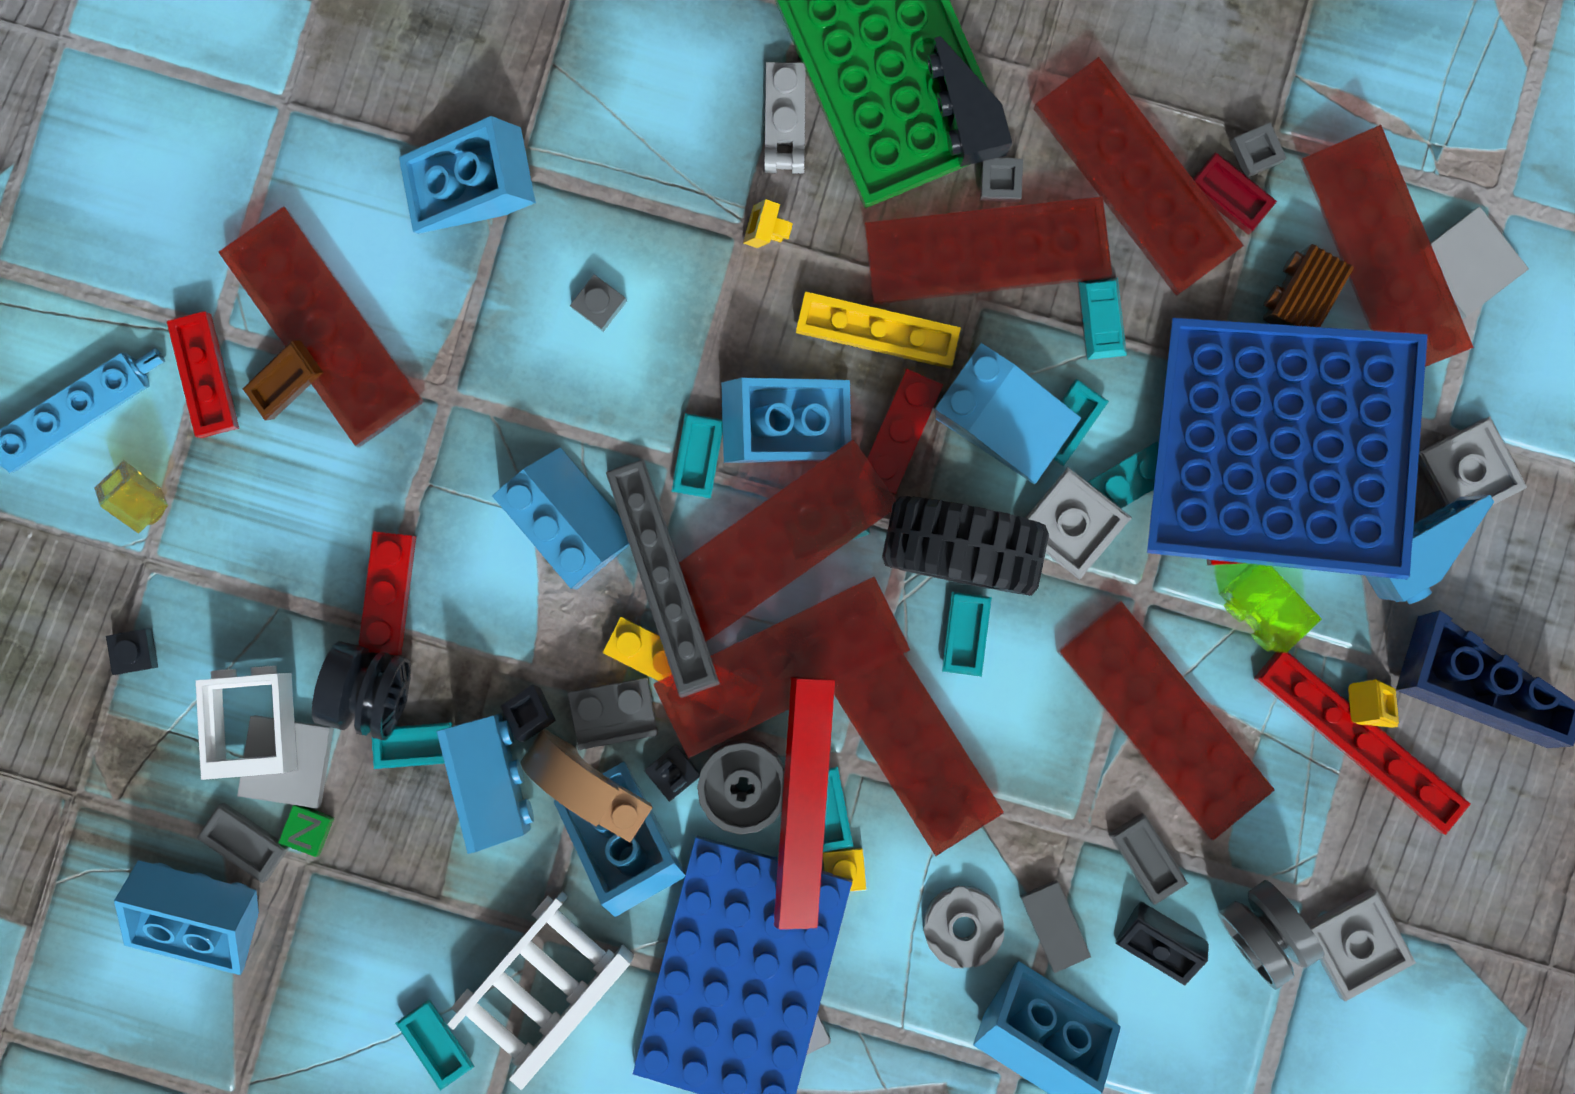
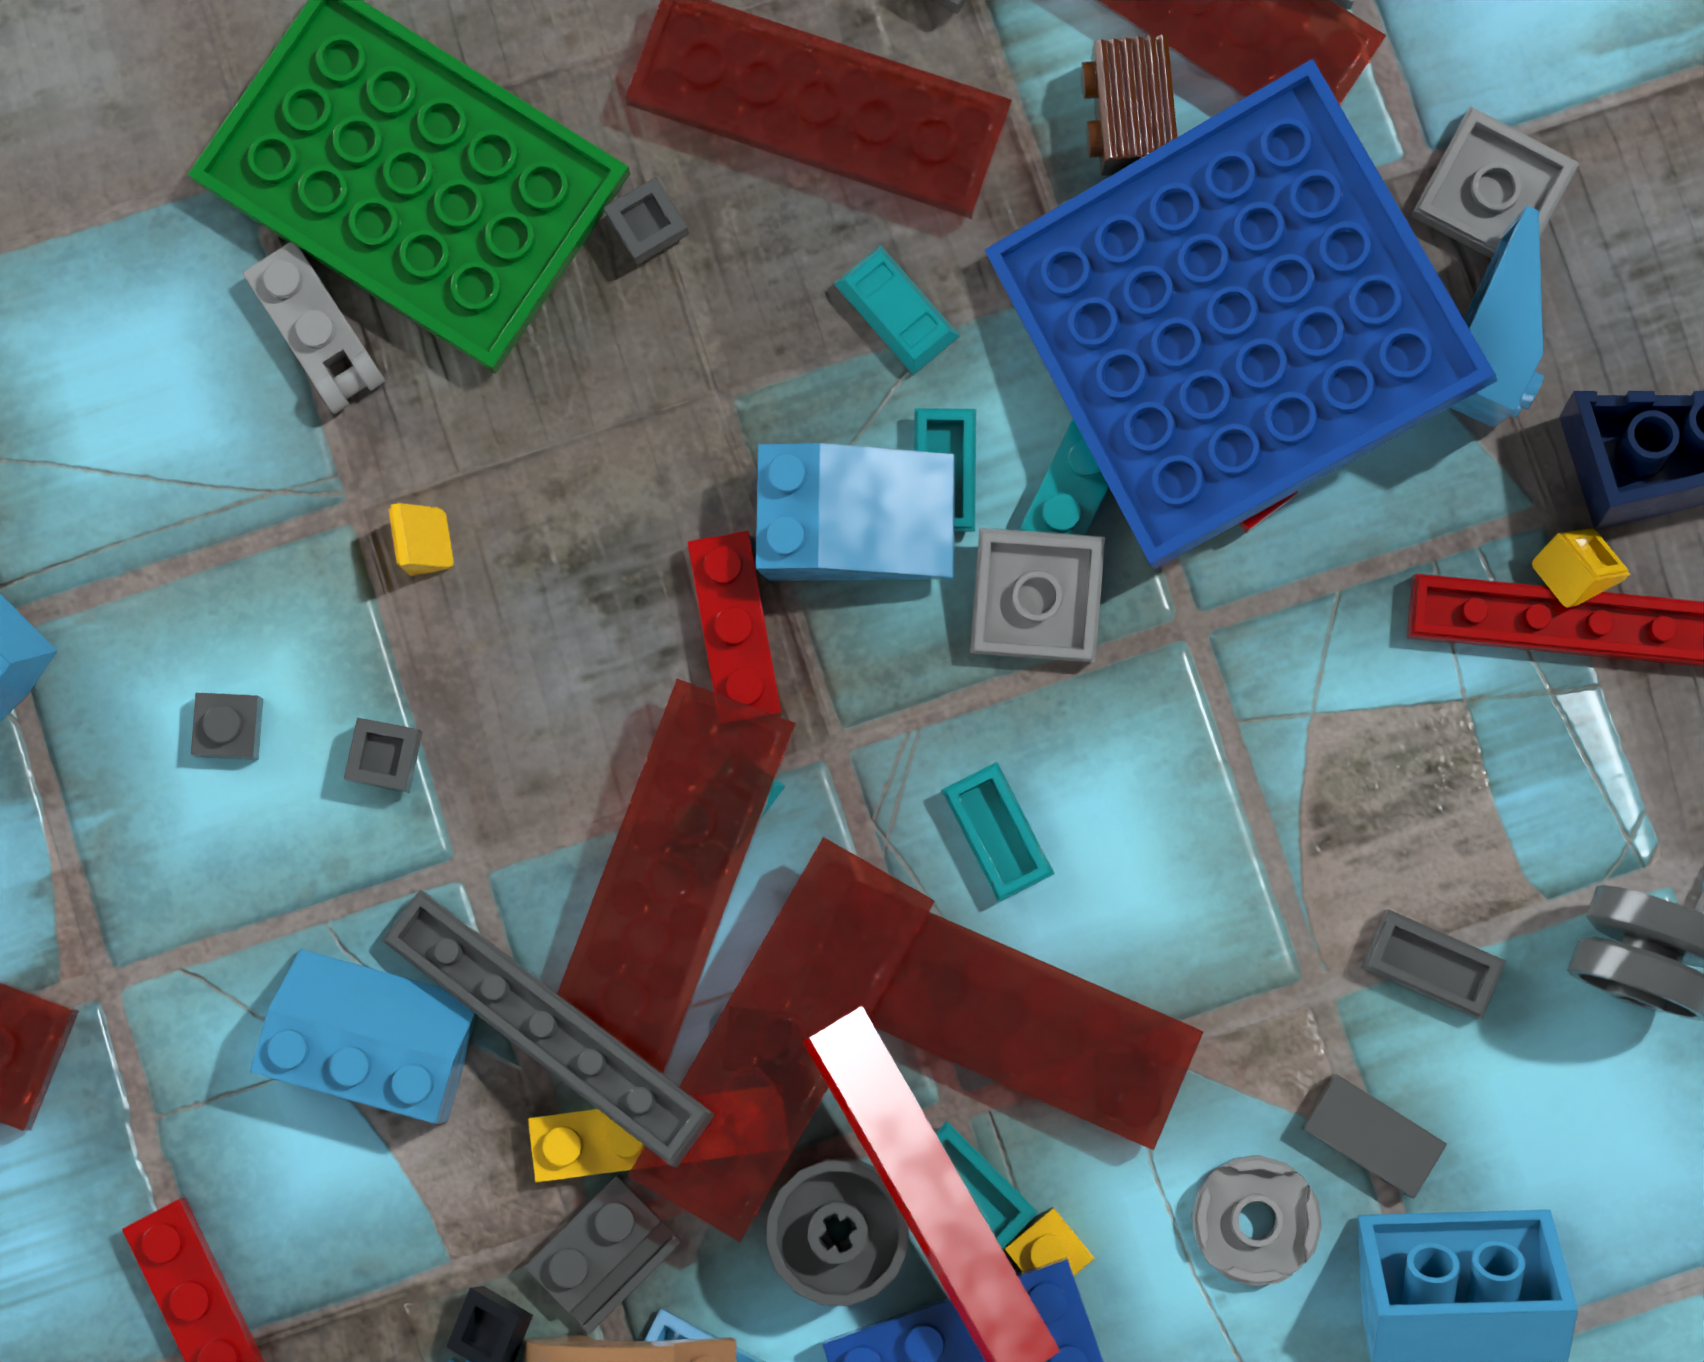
camera: 30 degrees left, 5 degrees down
black tile [644,744,700,802] -> none
teal tile [671,413,723,499] -> none
dark azure slope [721,378,852,463] -> none
yellow tile [743,199,793,248] -> none
yellow plate [796,292,961,369] -> none
clear red plate [864,196,1112,304] -> none
black tyre [882,496,1049,596] -> none
black slope [927,36,1012,167] -> none
clear red plate [1057,601,1275,841] -> none
black slope [1116,902,1209,986] -> none
dark red tile [1187,152,1277,235] -> none
clear neon green brick [1219,564,1322,653] -> none
none -> dark grey plate [344,717,423,793]
none -> yellow slope [388,503,454,576]

